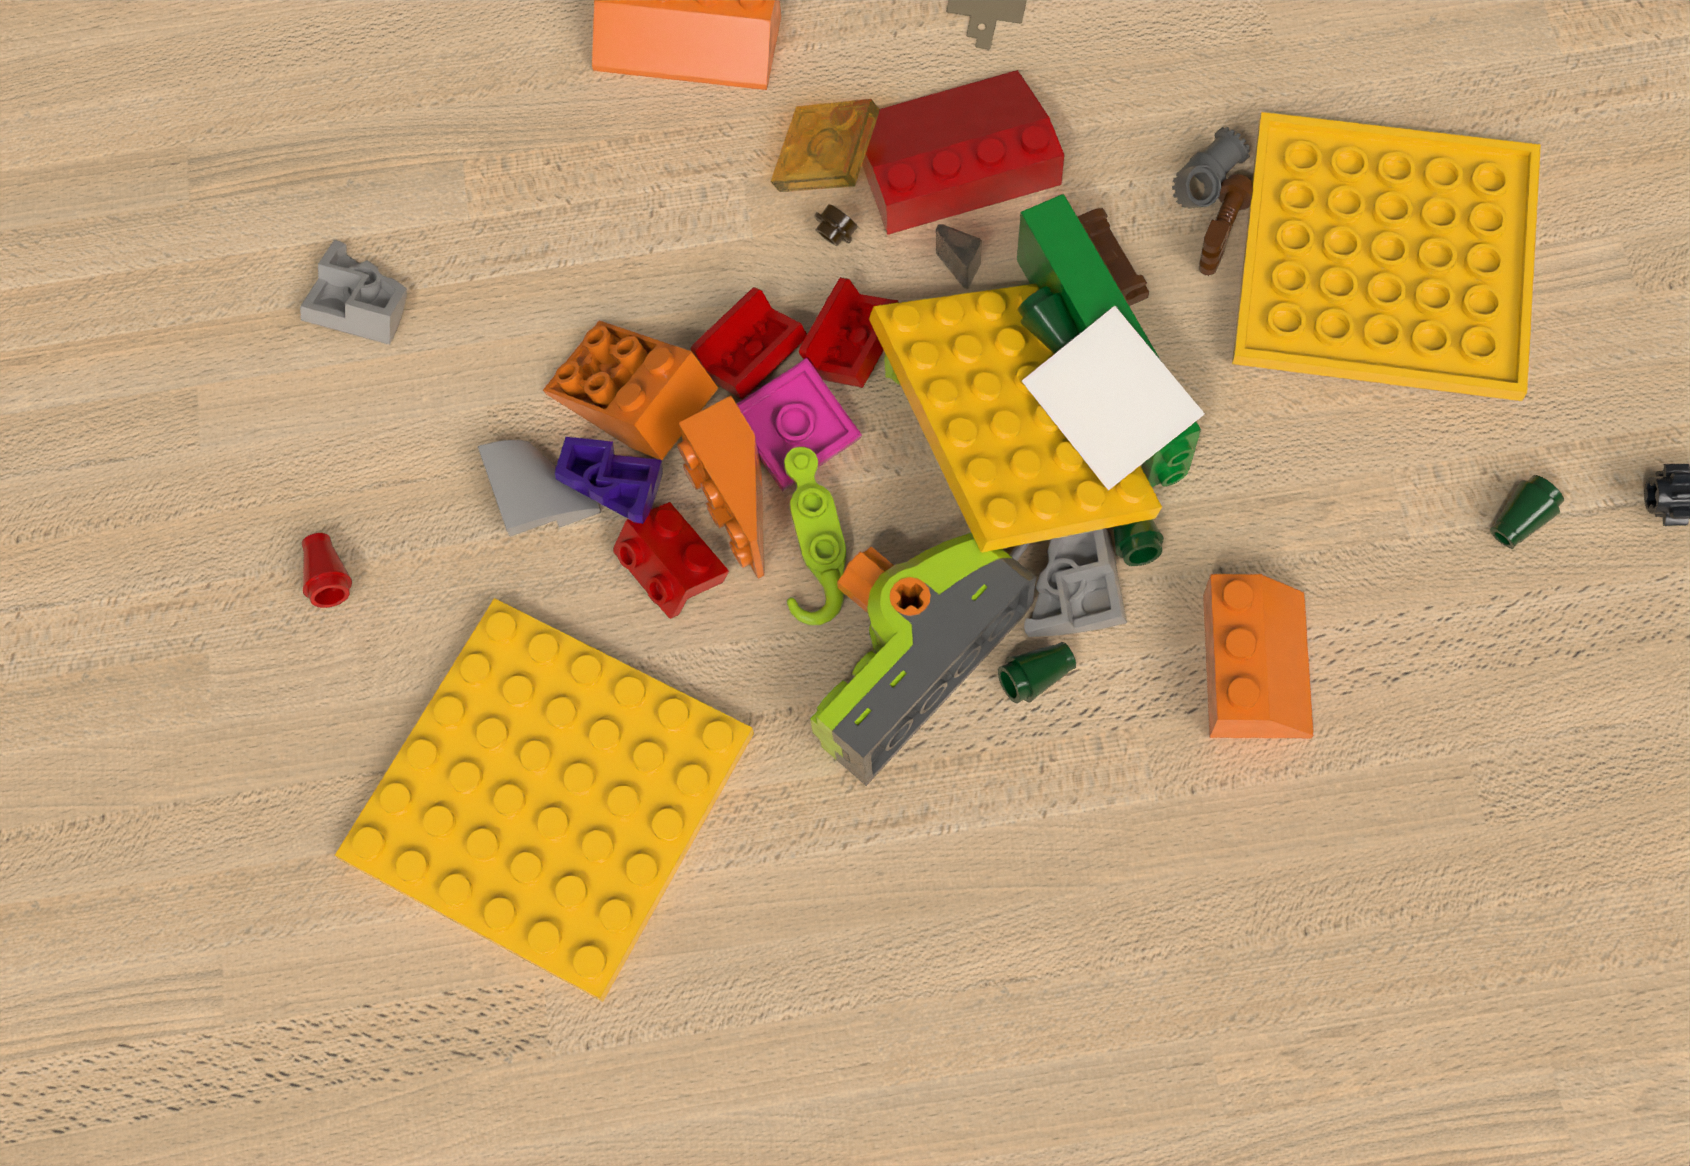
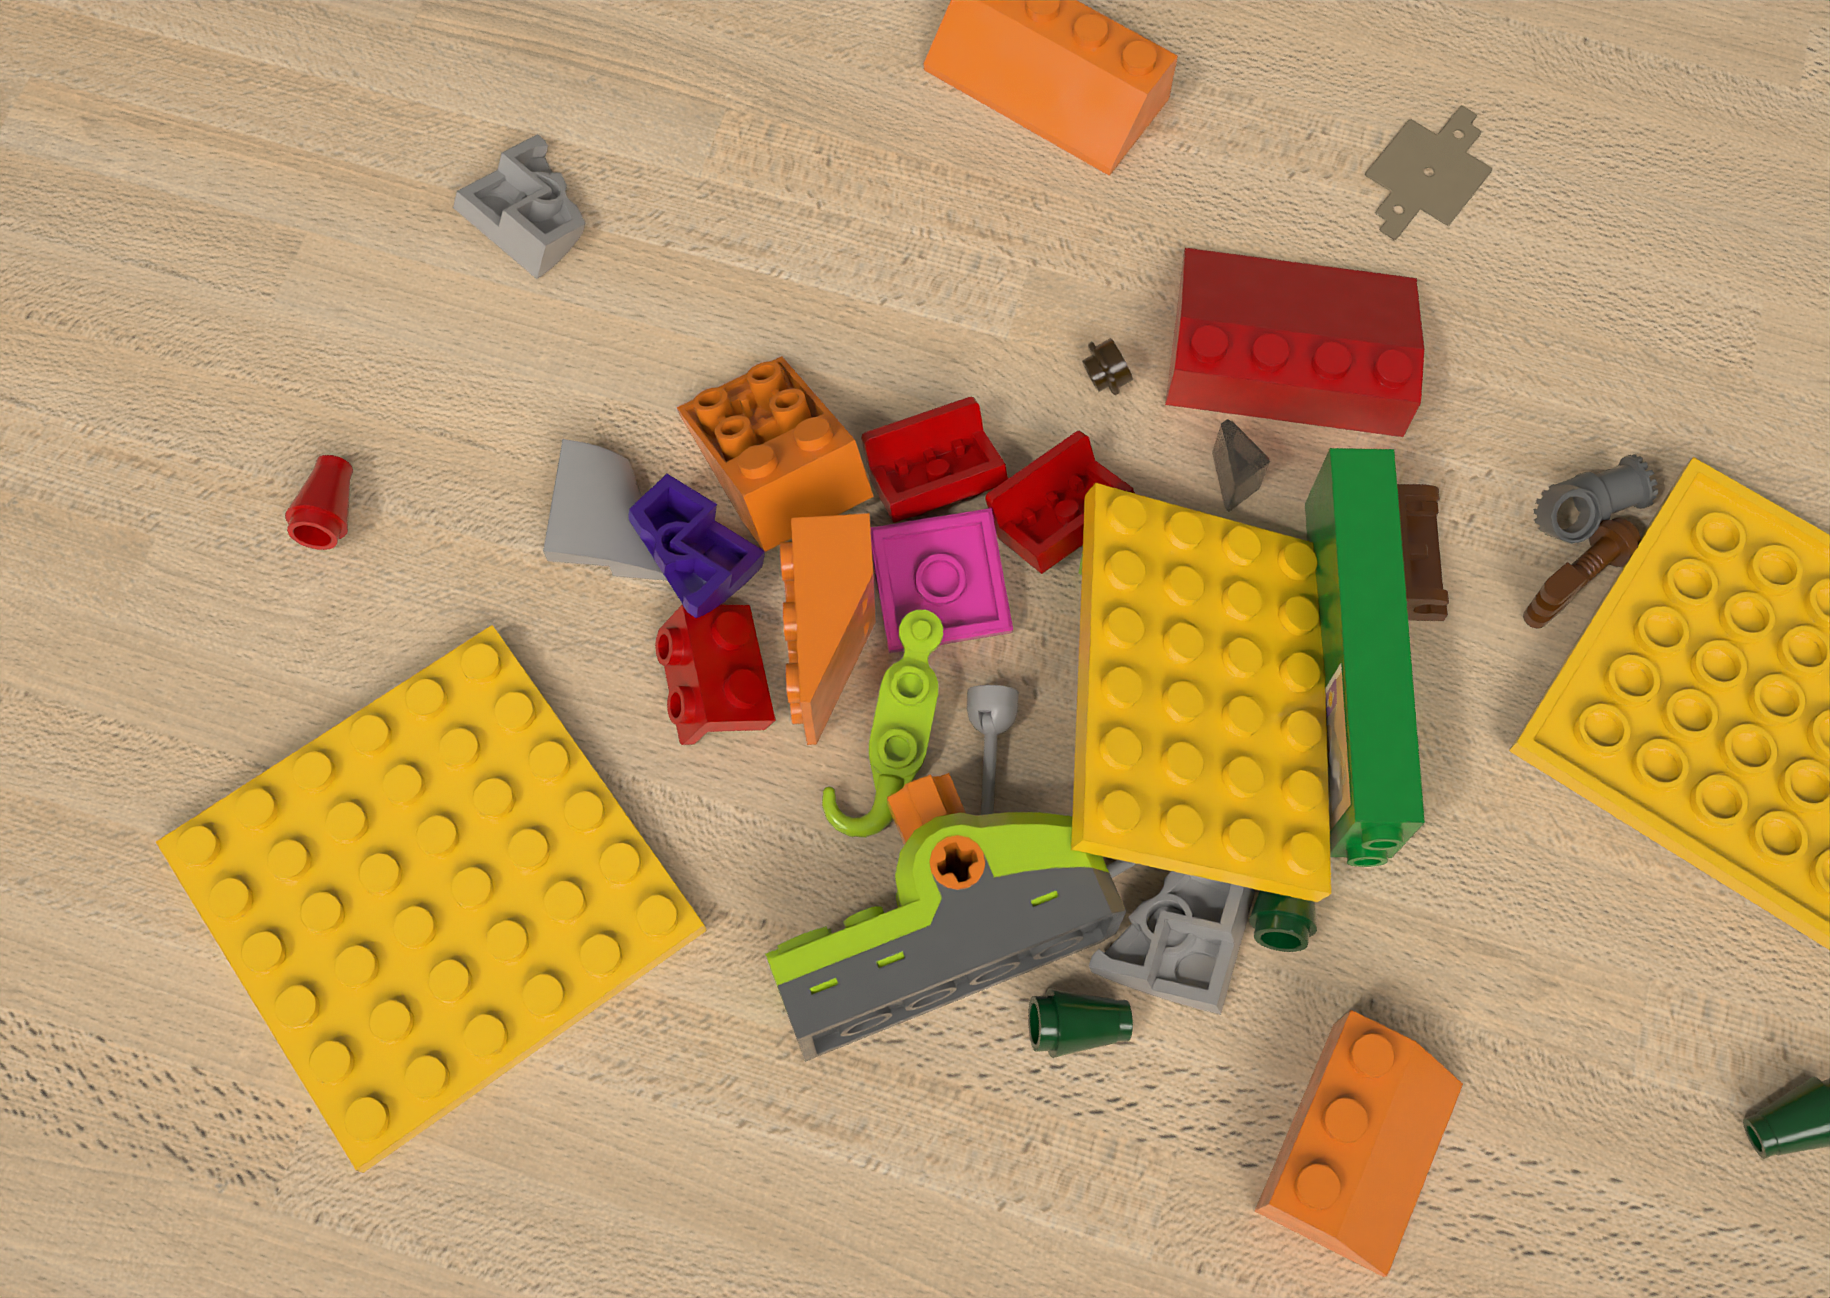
camera: 20 degrees right, 0 degrees up
clear yellow plate [770,99,880,192] -> none
dark green cone [1017,287,1079,354] -> none
white sticker [1022,306,1205,490] -> none
none -> light grey hinge [967,685,1019,815]

